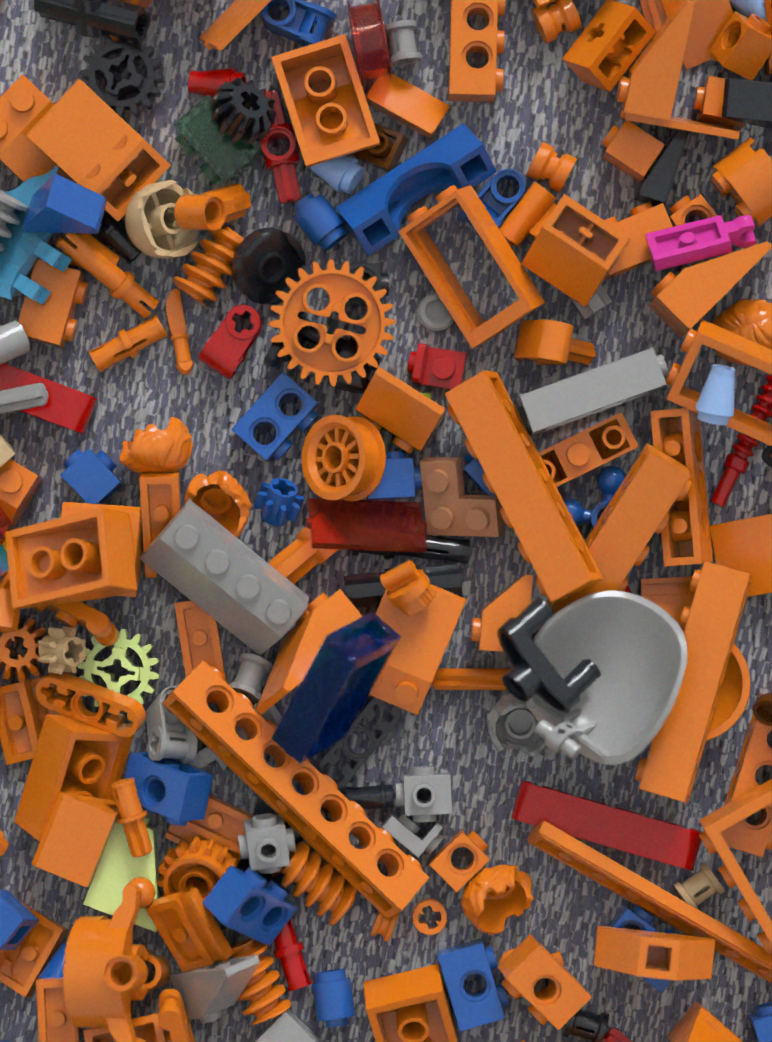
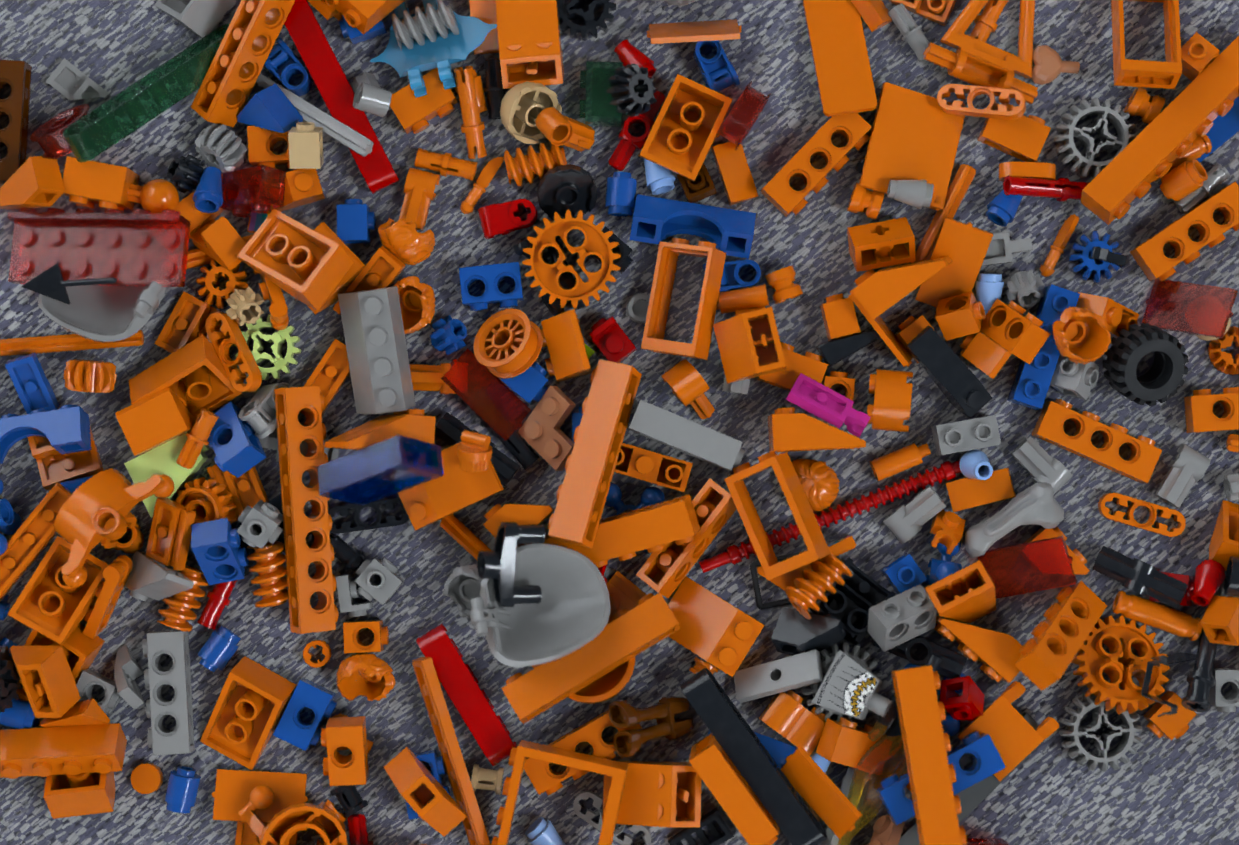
camera: 40 degrees right, 0 degrees up
blue slope [23,173,107,234] -> none
light grey bush [229,653,273,703] -> none
orange bush [370,910,399,942] -> none
light grey bush [382,20,422,67] -> none
light blue cone [695,364,736,425] -> none
none -> orange piece [398,167,440,231]

